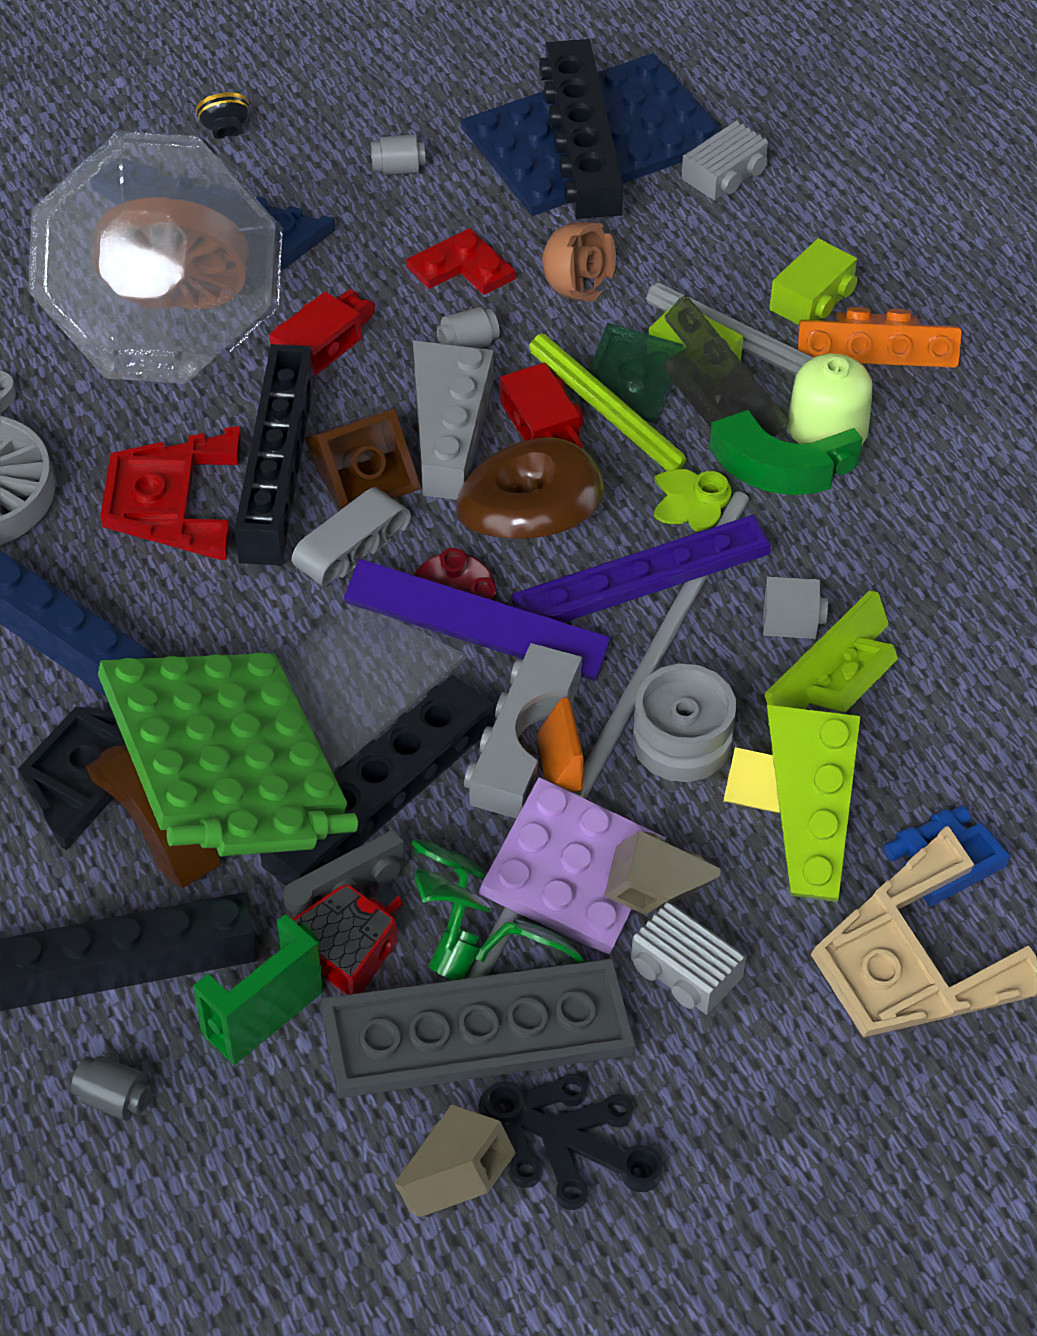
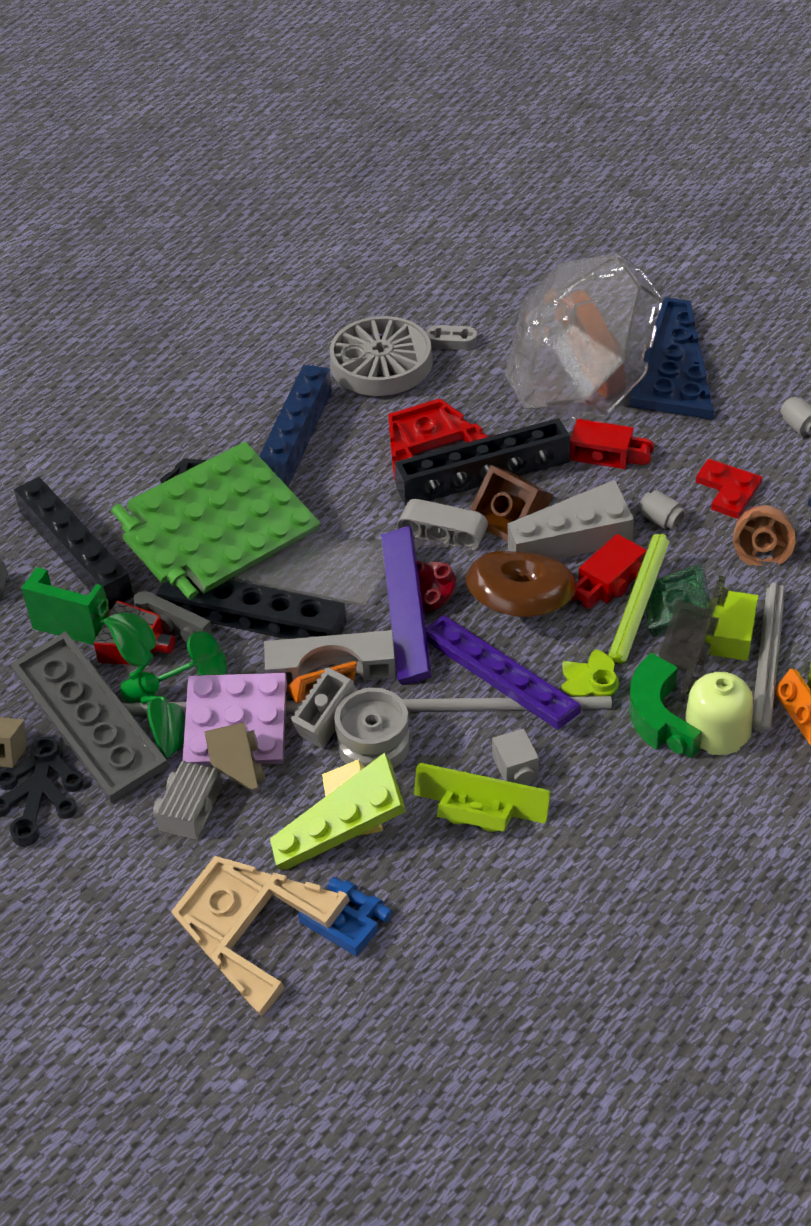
camera: 70 degrees right, 5 degrees down
black piece [196,92,249,139] -> none
none -> light grey brick [291,667,357,749]

